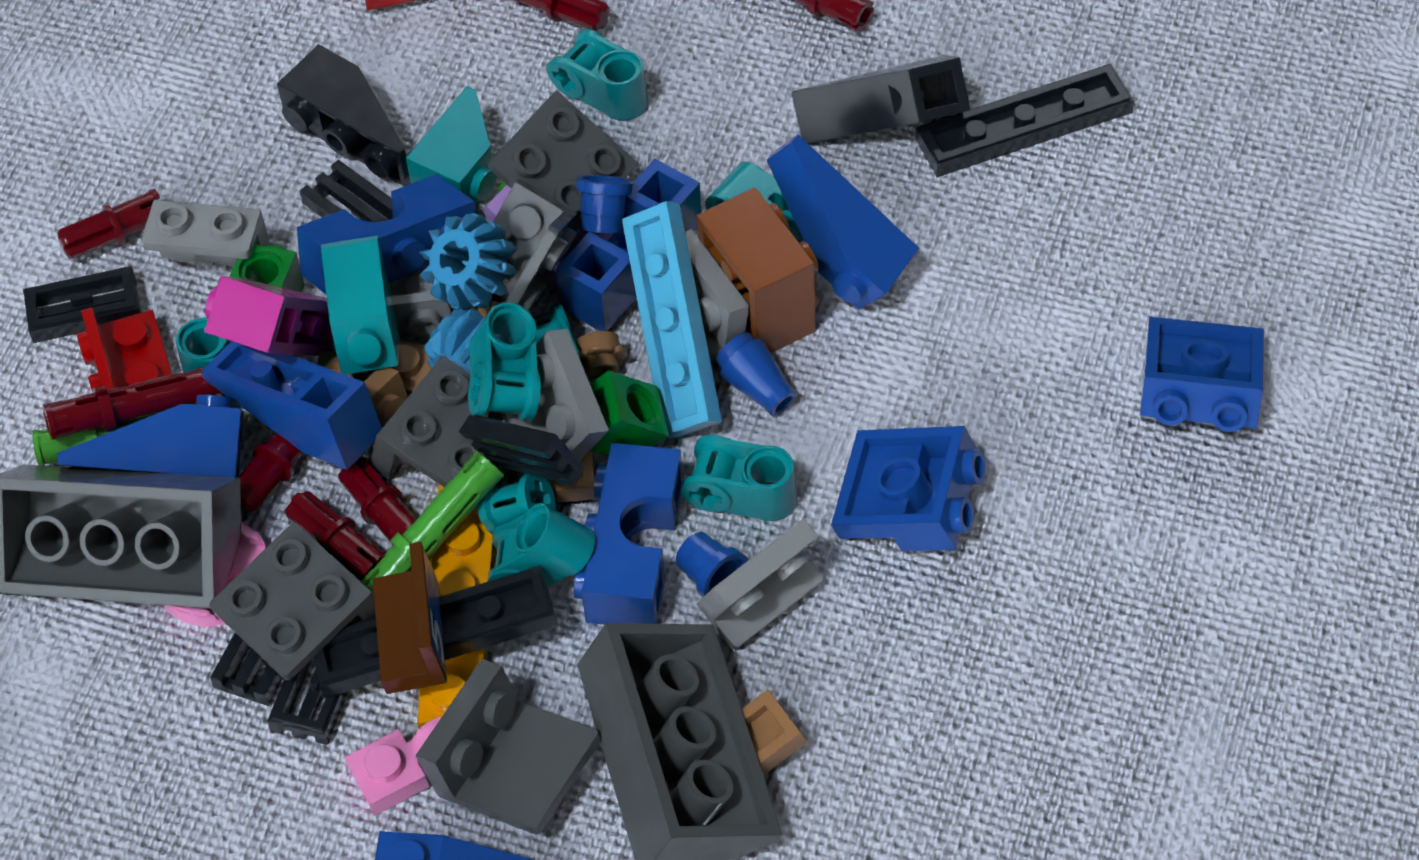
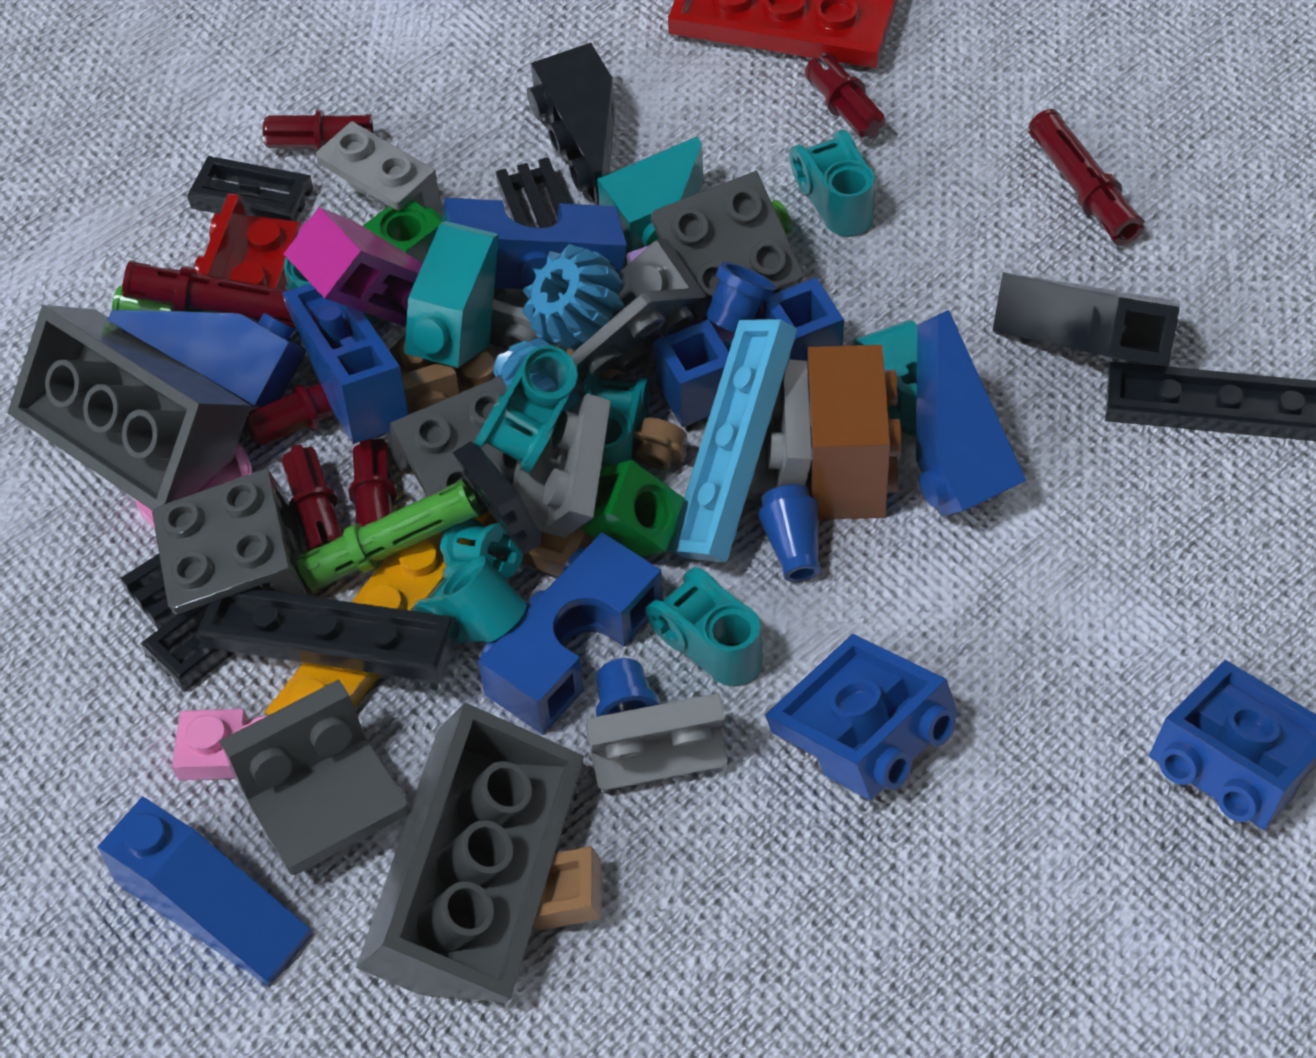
camera: 30 degrees right, 0 degrees up
reddish brown panel [373,541,447,694] -> none

